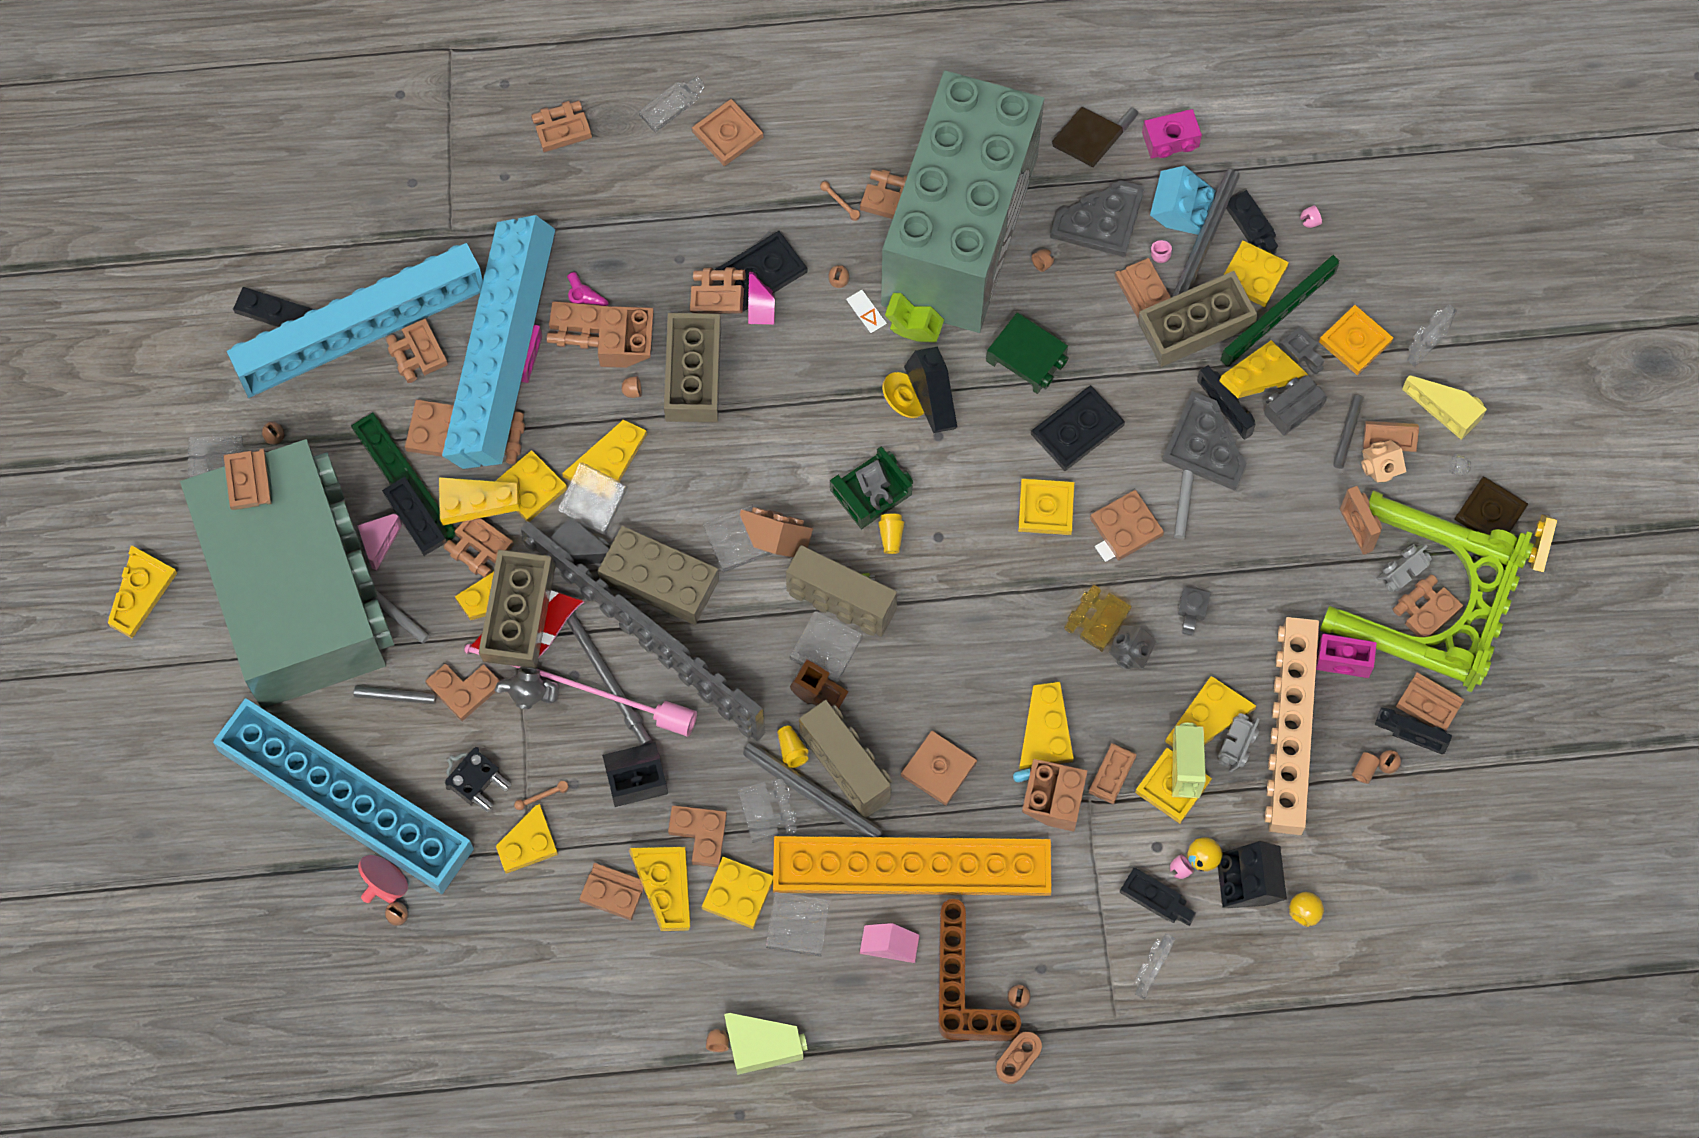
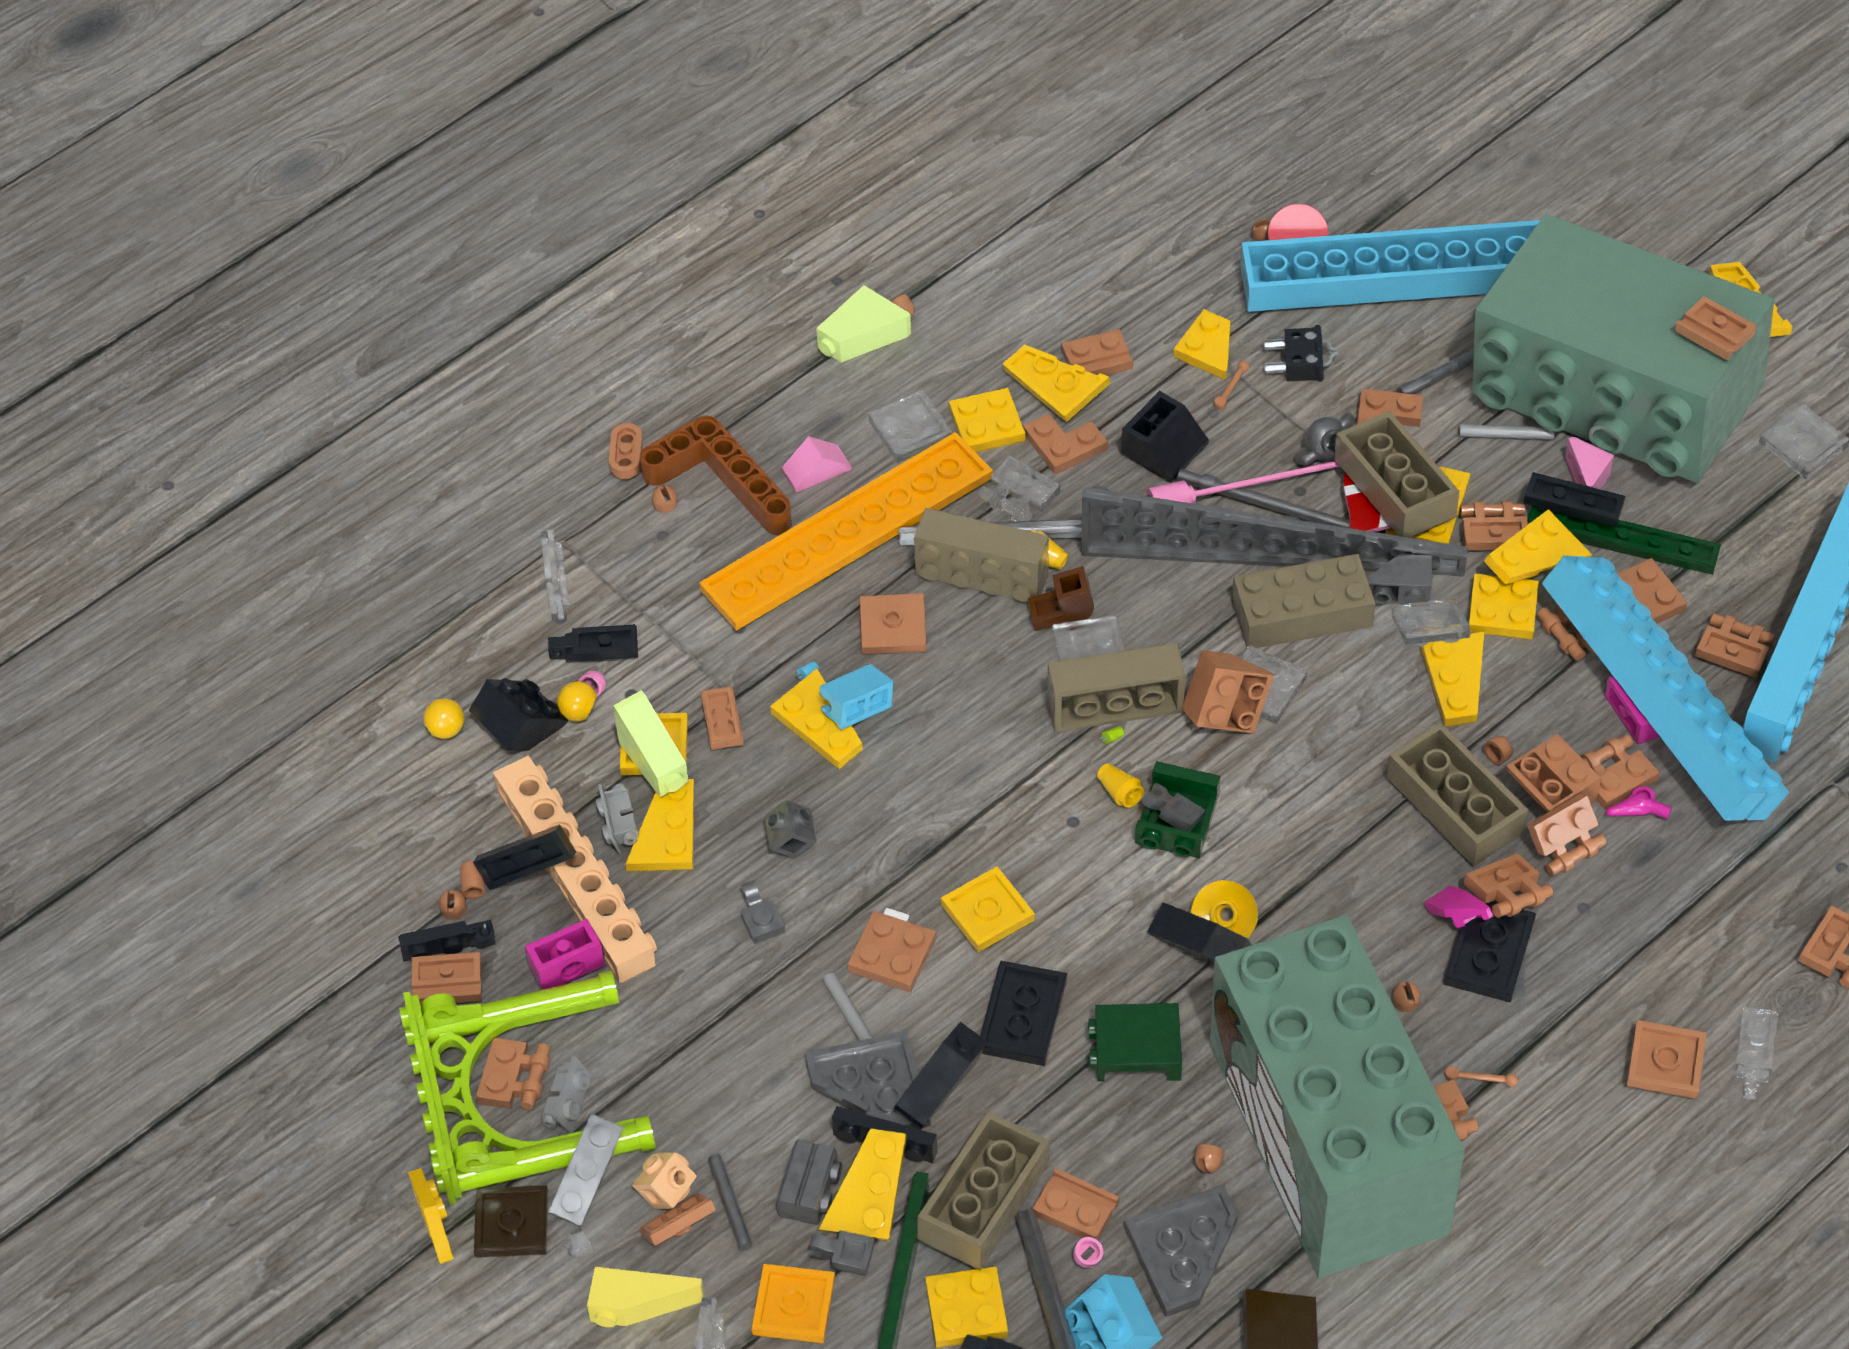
camera: 145 degrees right, 15 degrees down
nougat hinge [262,422,284,445] -> none
nougat slope [1022,759,1087,832] -> none
clear yellow plate [1064,585,1132,652] -> none
nougat plate [1340,486,1382,555] -> none
none -> black plate [473,824,576,889]
none -> plate [548,1113,624,1227]
none -> medium azure hinge [820,664,893,730]
none -> black slope [894,1022,988,1129]
none -> plate [1527,794,1607,876]

